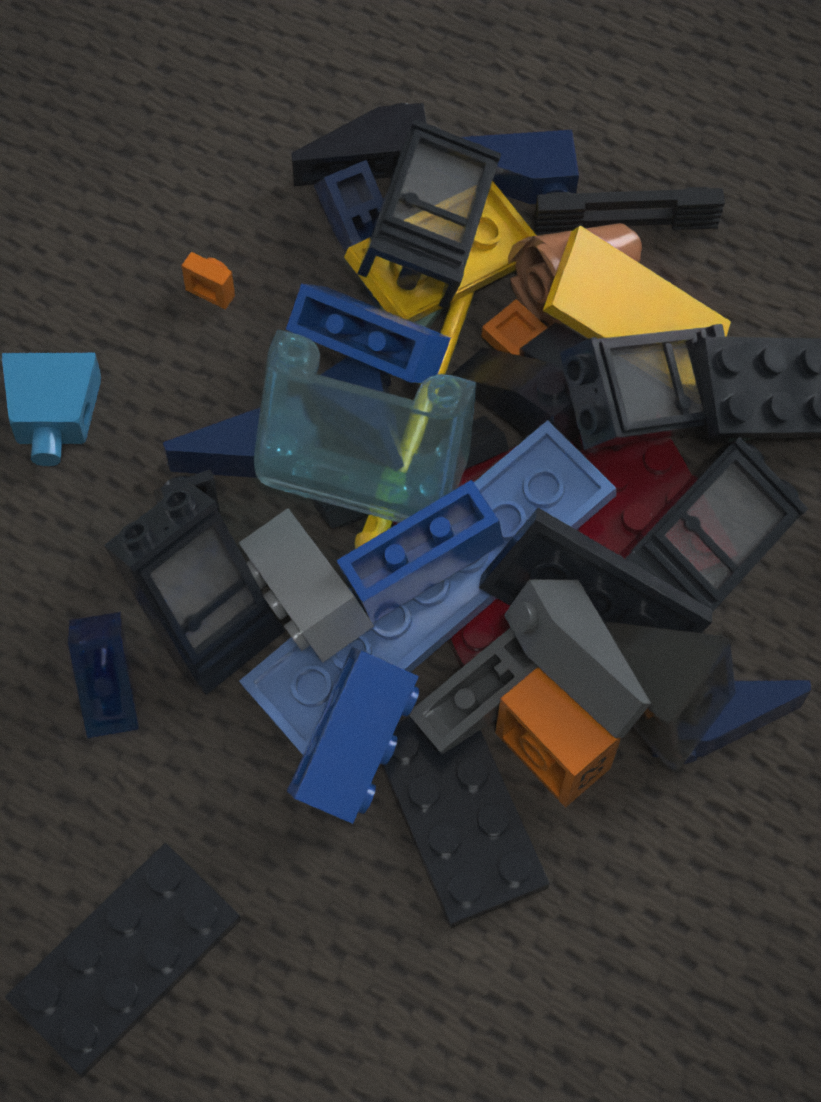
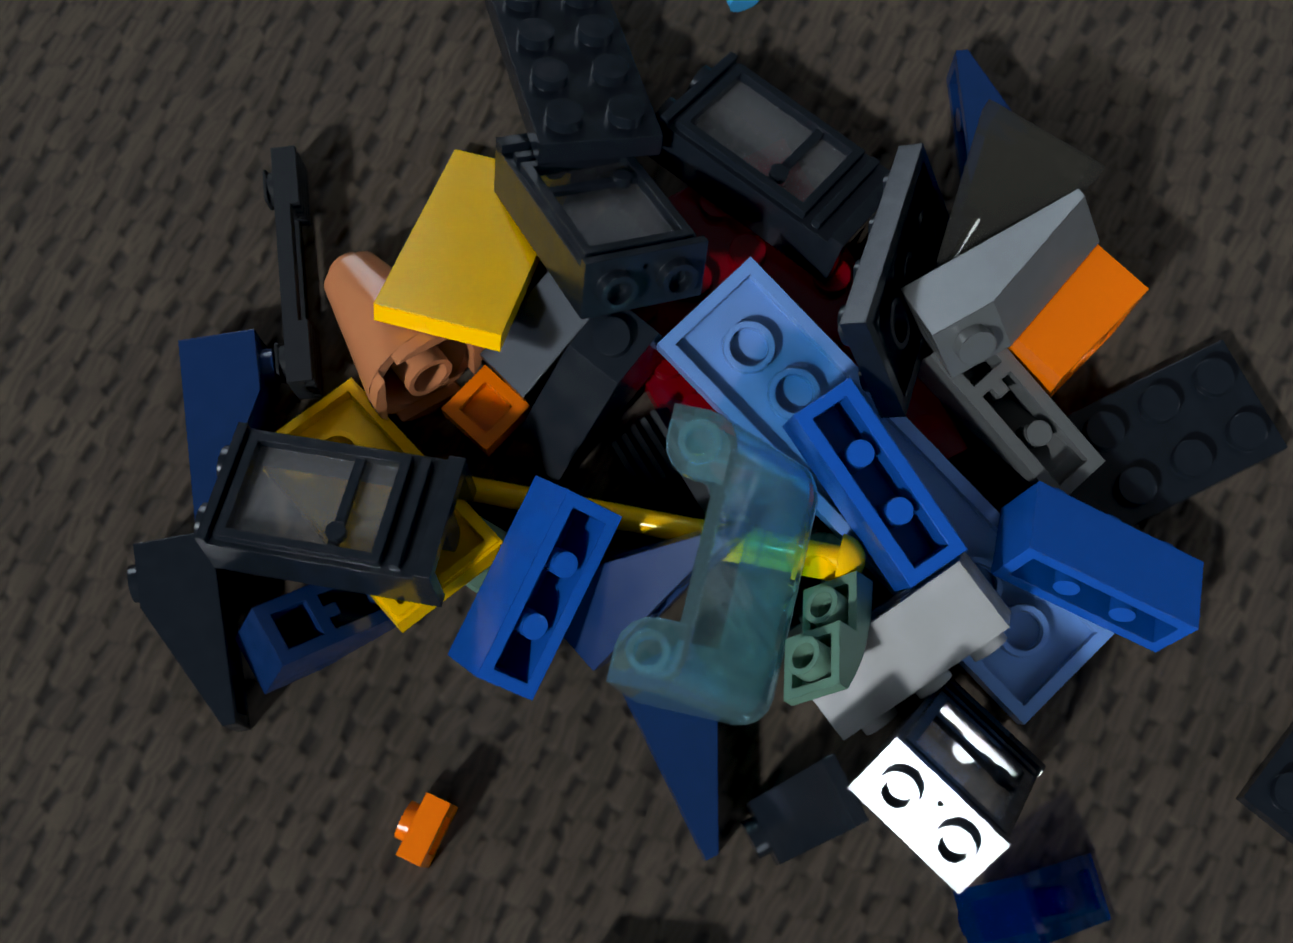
camera: 90 degrees left, 10 degrees up
none -> sand green slope [784,571,873,706]

